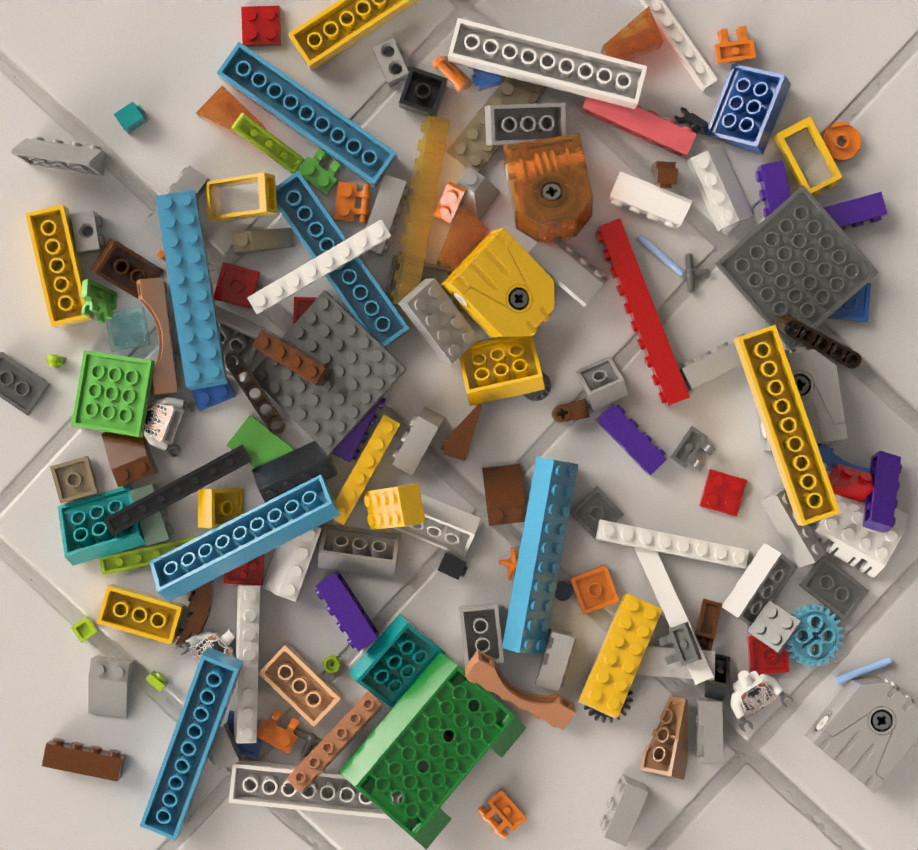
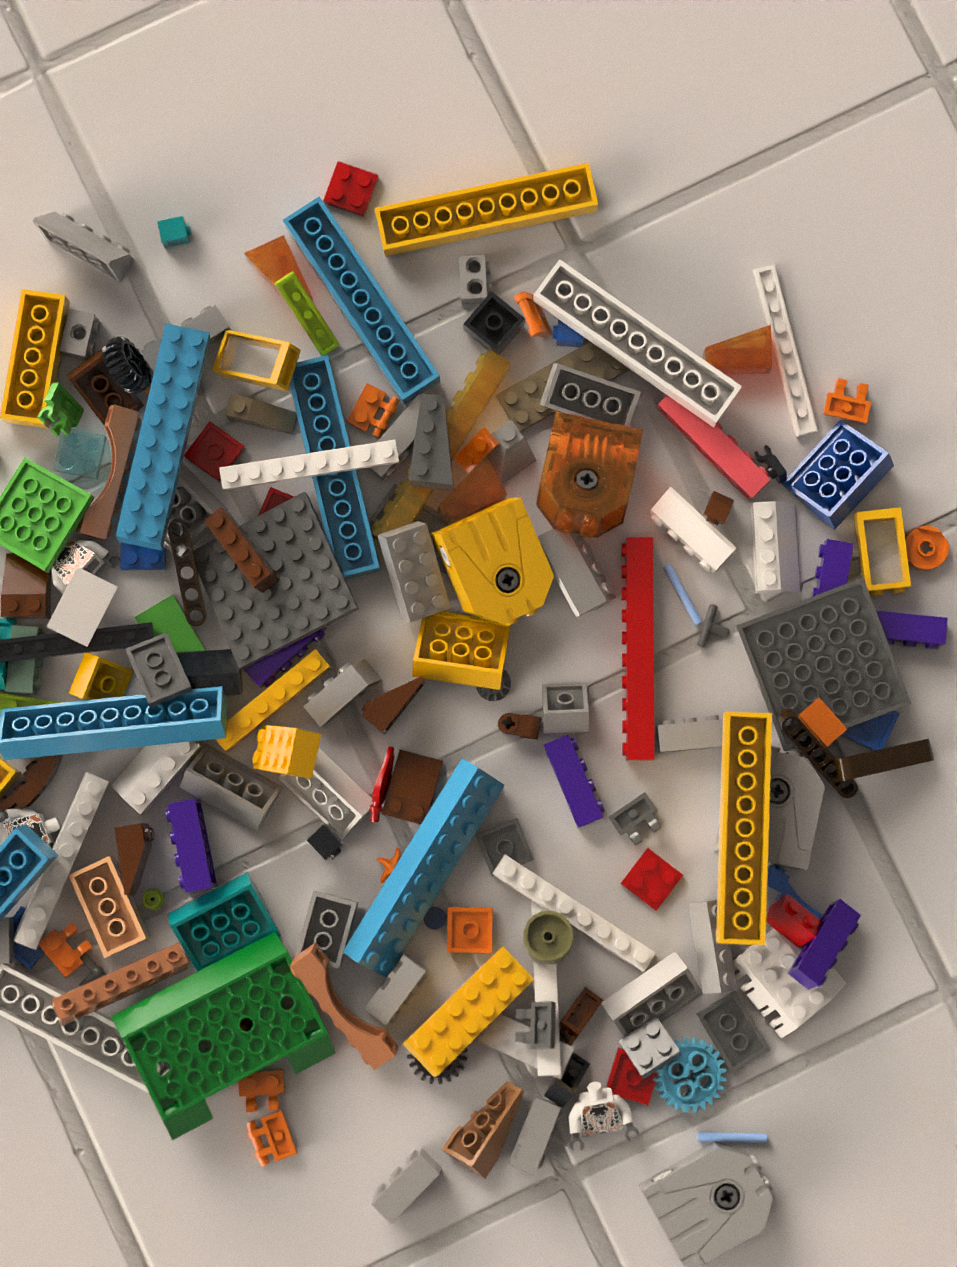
camera: 25 degrees right, 5 degrees down
red plate [224,554,265,586] -> none
bright green plate [296,148,342,196] -> none
none -> white tile [47,567,117,647]
none -> black gear [102,336,151,395]
none -> reddish brown slope [115,823,154,895]
none -> dark grey plate [125,632,192,708]
none -> orange plate [238,1070,285,1113]
none -> red animal [369,746,395,822]
none -> dark grey wedge [409,393,455,491]
none -> olive wheel [524,911,573,965]
none -> orange sticker [799,697,847,747]
none -> dark brown beam [834,738,934,782]

